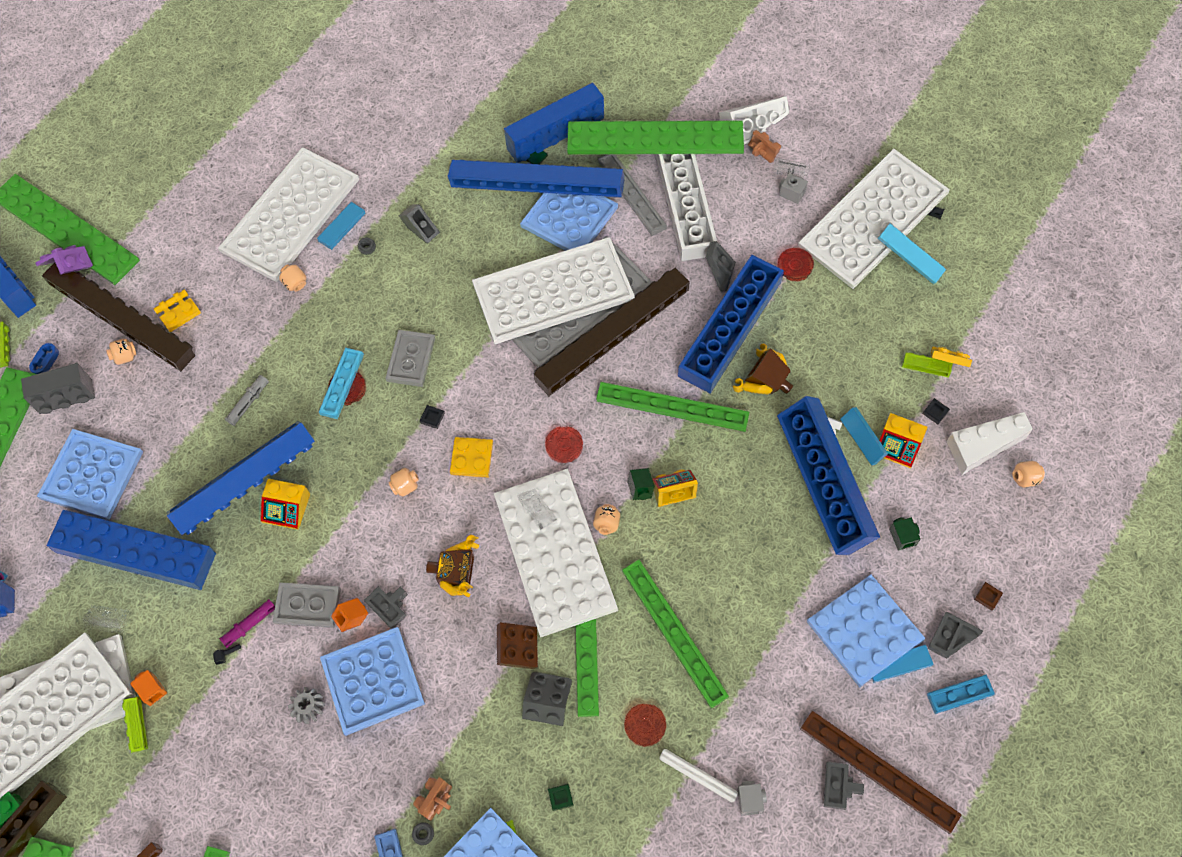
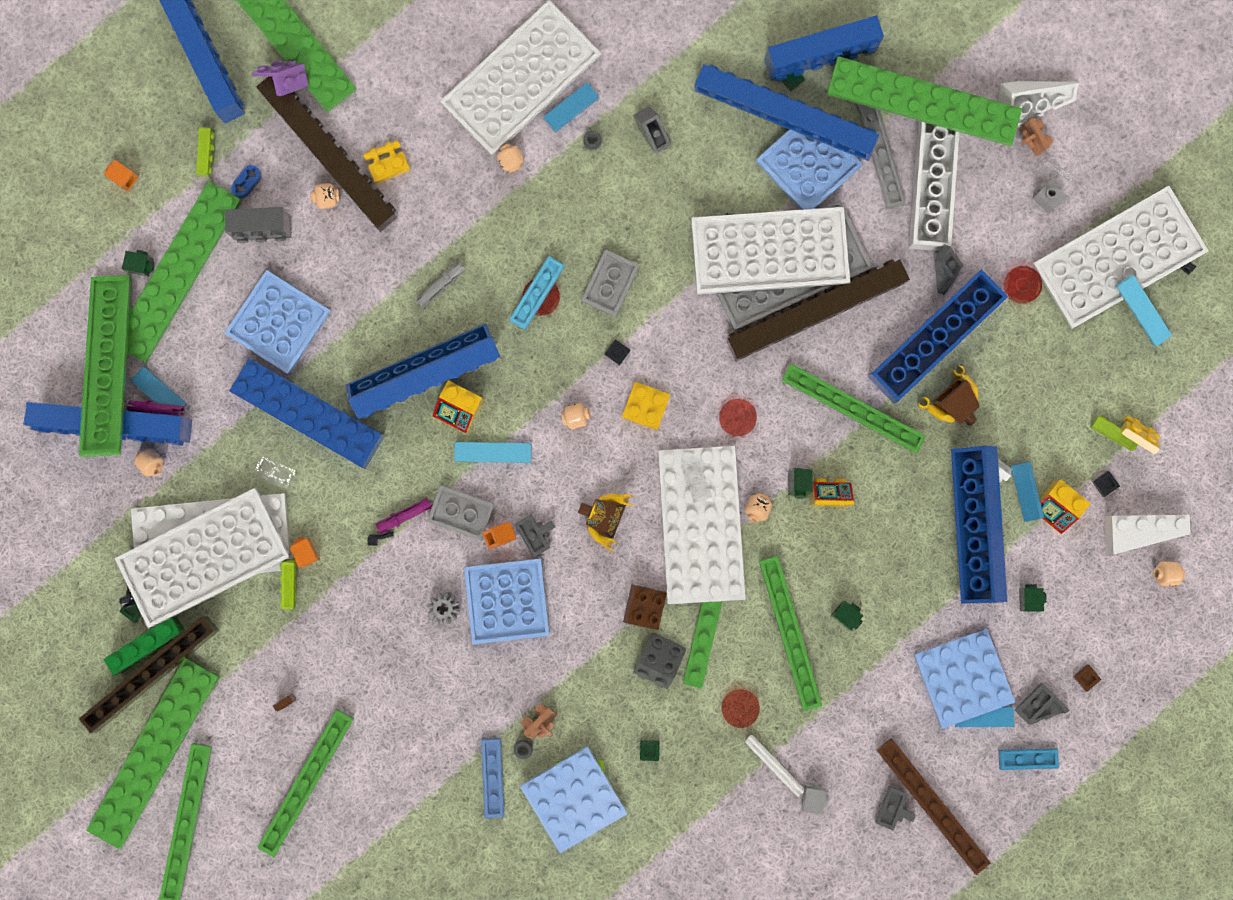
camera: 10 degrees right, 20 degrees up
none -> medium azure tile [454,442,532,463]
none -> dark green brick [831,600,864,631]

